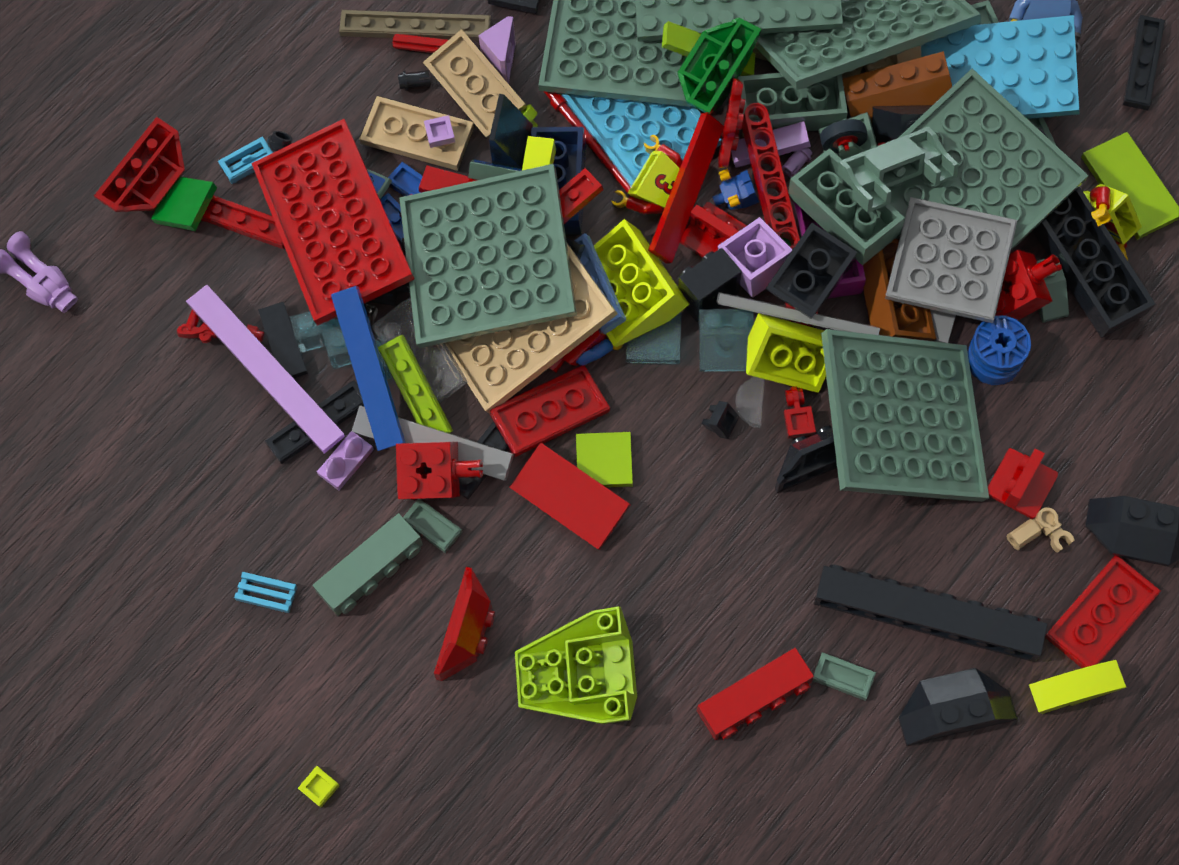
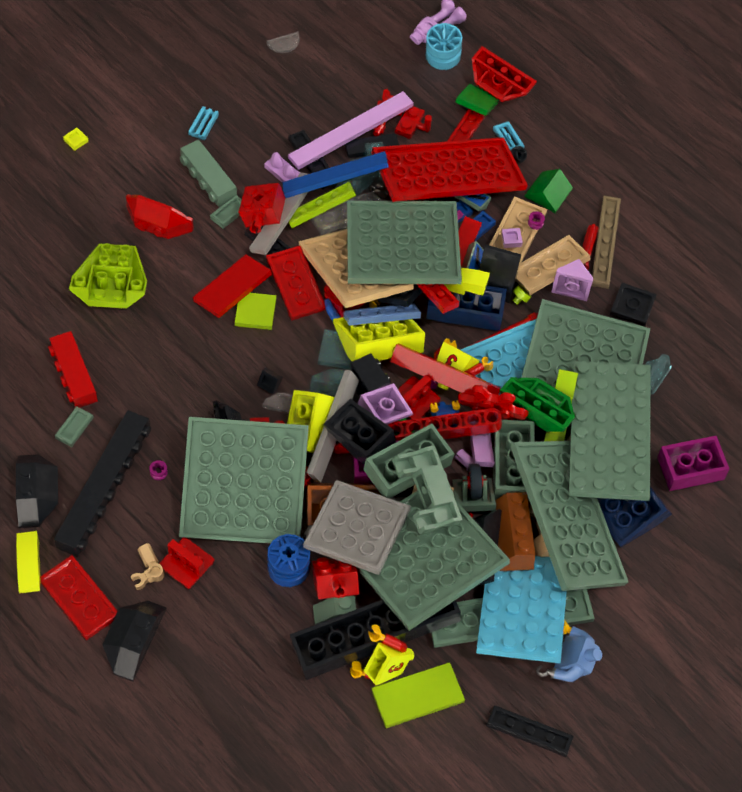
camera: 90 degrees right, 10 degrees down
black pin [398,70,430,91] -> none
none -> magenta bush [149,460,168,480]
none -> clear tile [267,32,299,53]
none -> red plate [395,106,432,139]
none -> medium azure wheel [426,23,462,70]
none -> green slope [525,169,573,213]
none -> magenta bush [528,211,545,230]

